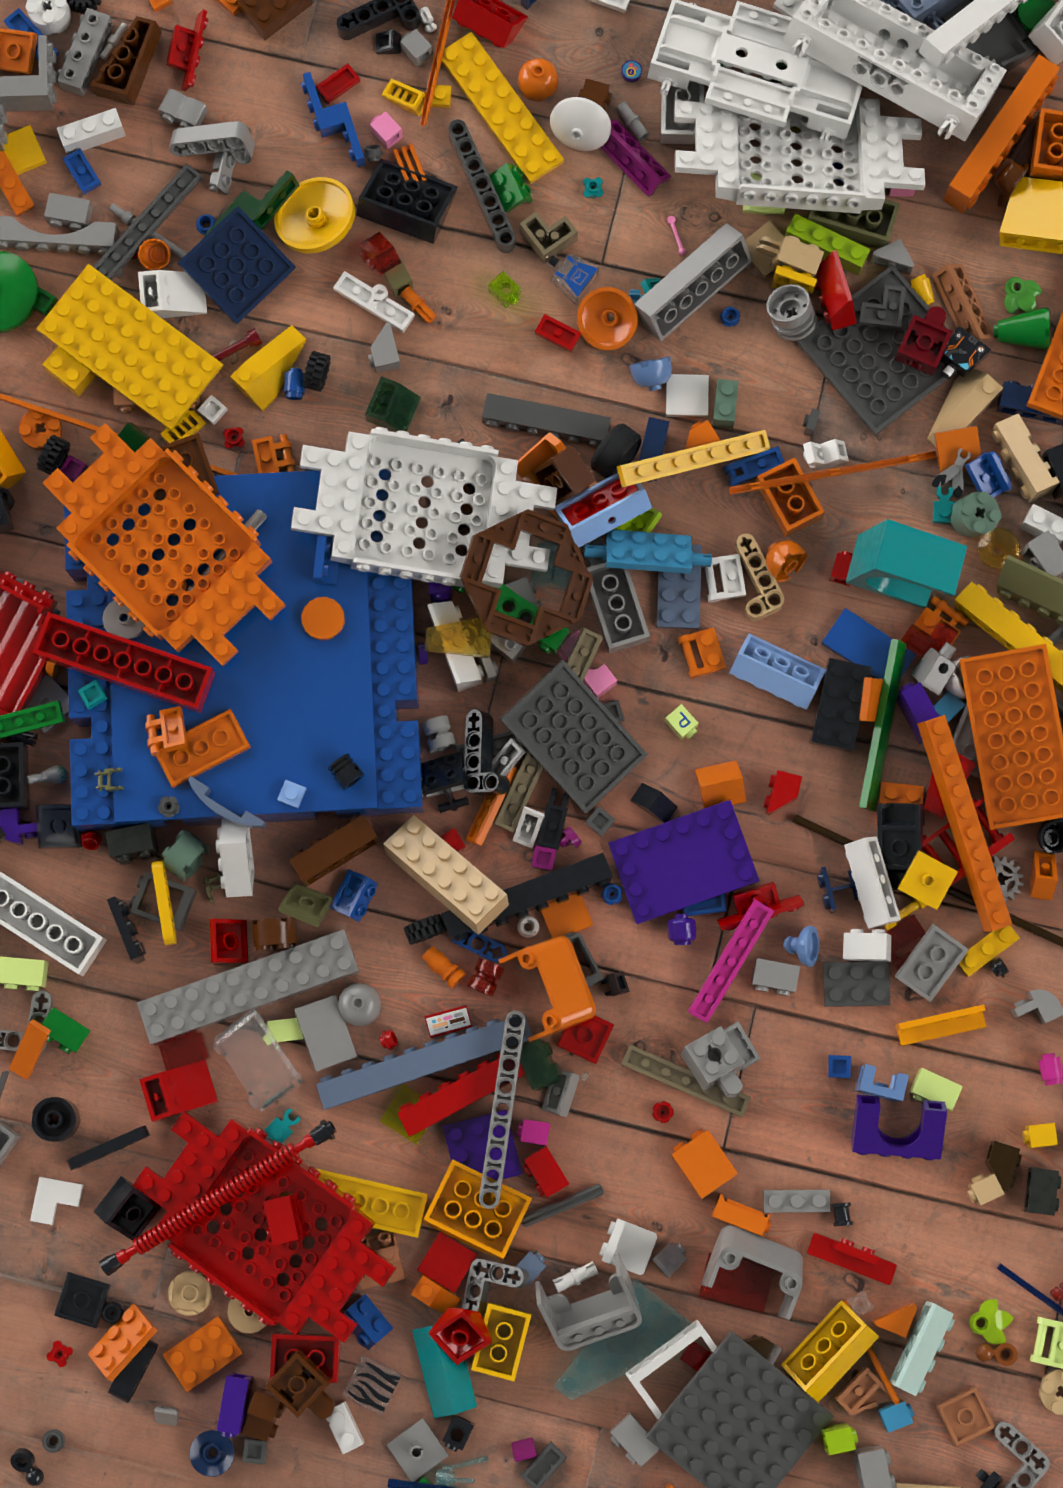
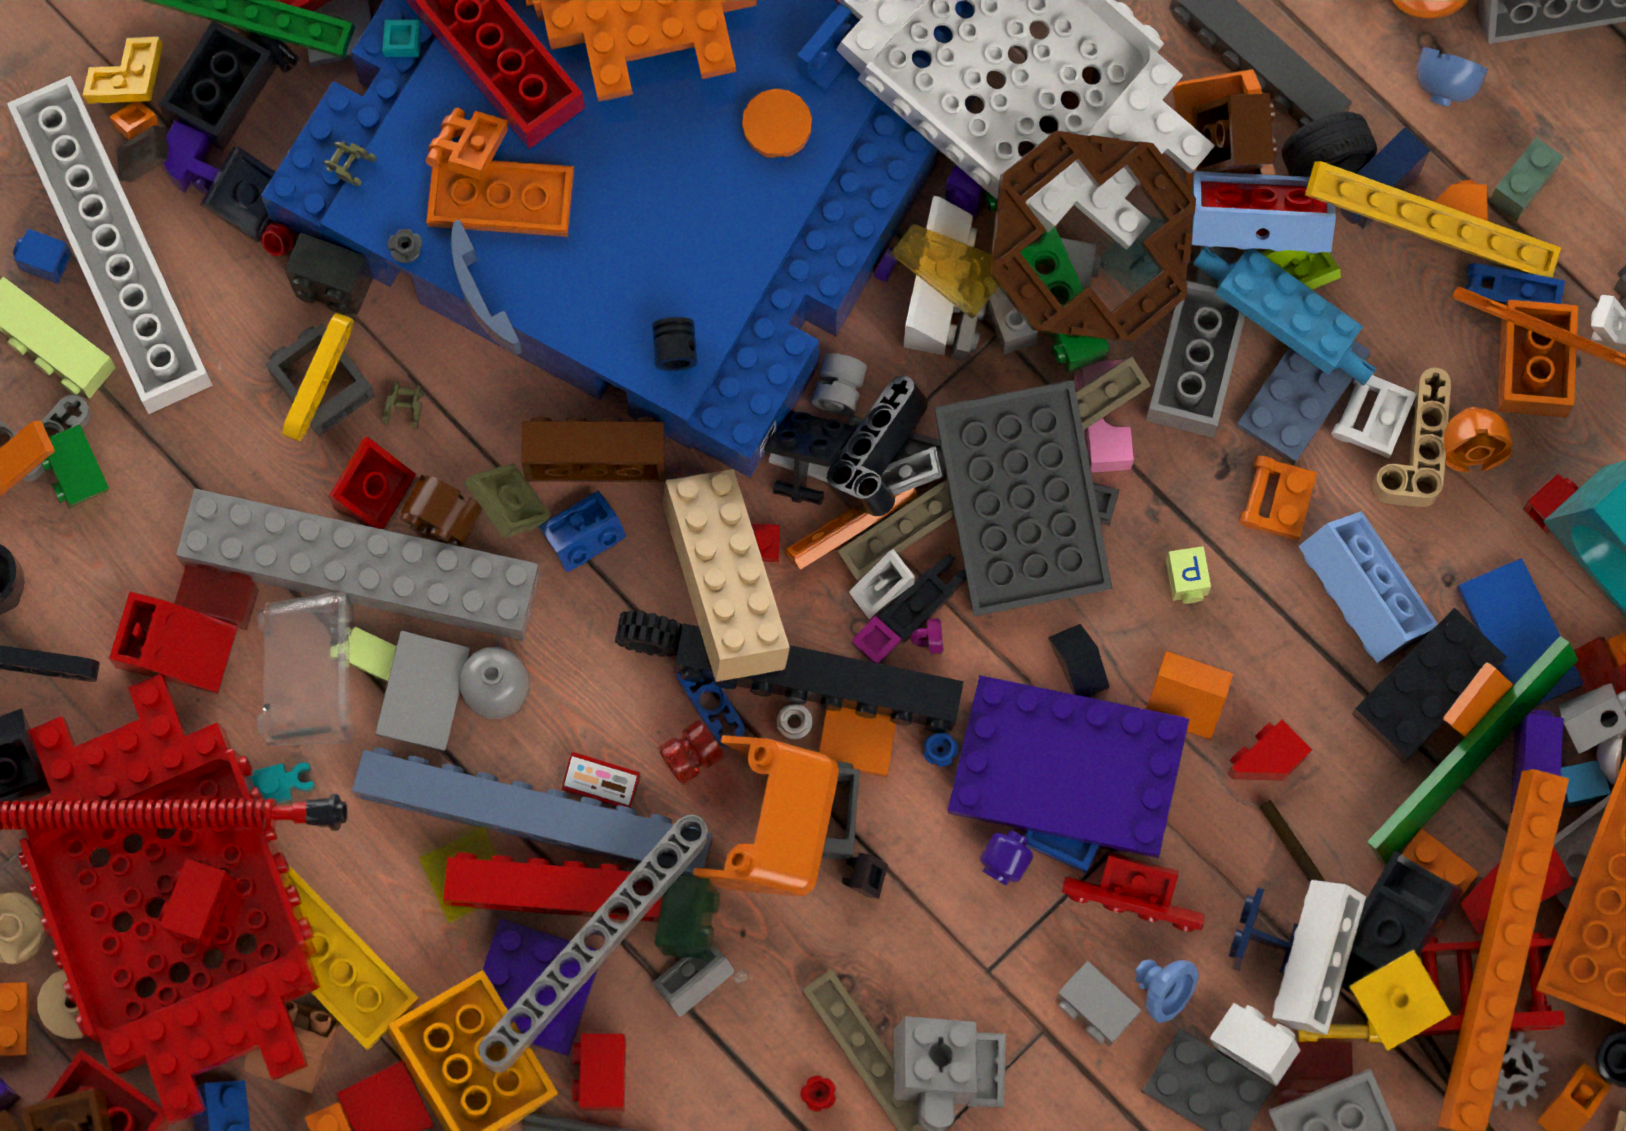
camera: 30 degrees right, 5 degrees down
light grey piece [25,765,67,784] -> none
black plate [107,896,146,964] -> none
sand green brick [162,829,210,882] -> none
white brick [216,819,255,897] -> none
light blue plate [277,780,306,809] -> none
red plate [379,1029,398,1050] -> none
orange axle [422,946,466,989] -> none
dark pink brick [517,1119,550,1146] -> none
red tile [557,1015,615,1064] -> none
dark grey plate [585,806,615,837] -> none
white tile [666,374,709,418] -> none
dark pink plate [688,899,774,1023] -> none
blue plate [720,307,740,327] -> none

